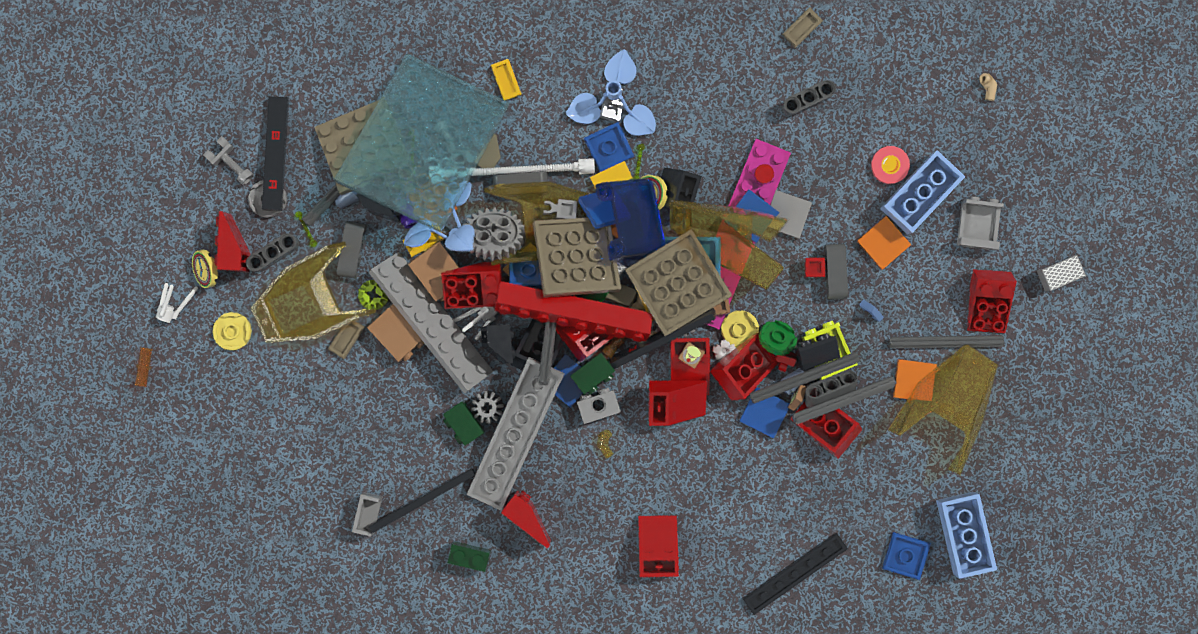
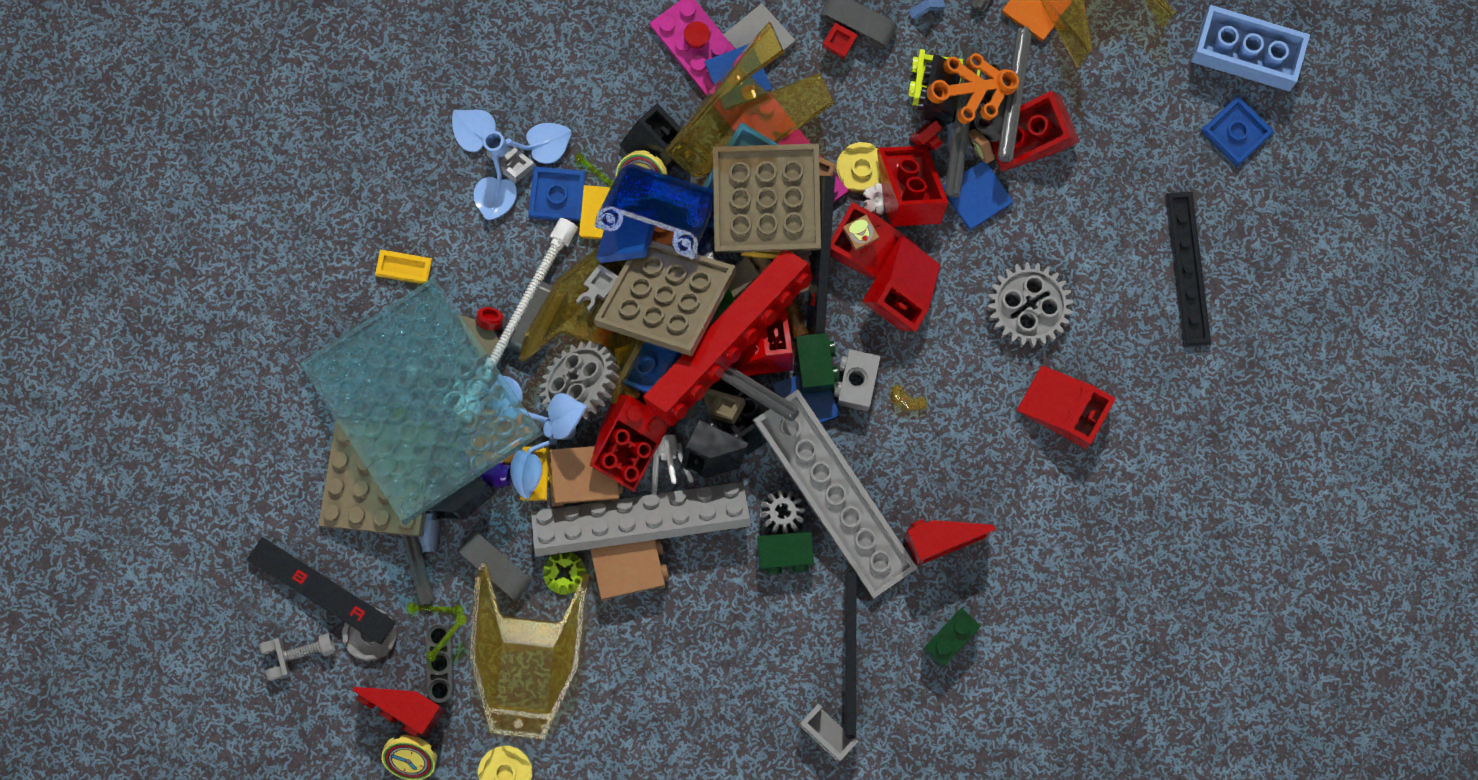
camera: 65 degrees left, 10 degrees down
dark tan tile [328,317,365,359] -> none
green tile [759,320,797,356] -> none
none -> clear neon green hinge [426,615,467,662]
none -> red tile [475,307,503,331]
none -> dark tan tile [703,388,746,425]
none -> orange plant [927,53,1019,124]
none -> light grey gear [987,262,1073,348]

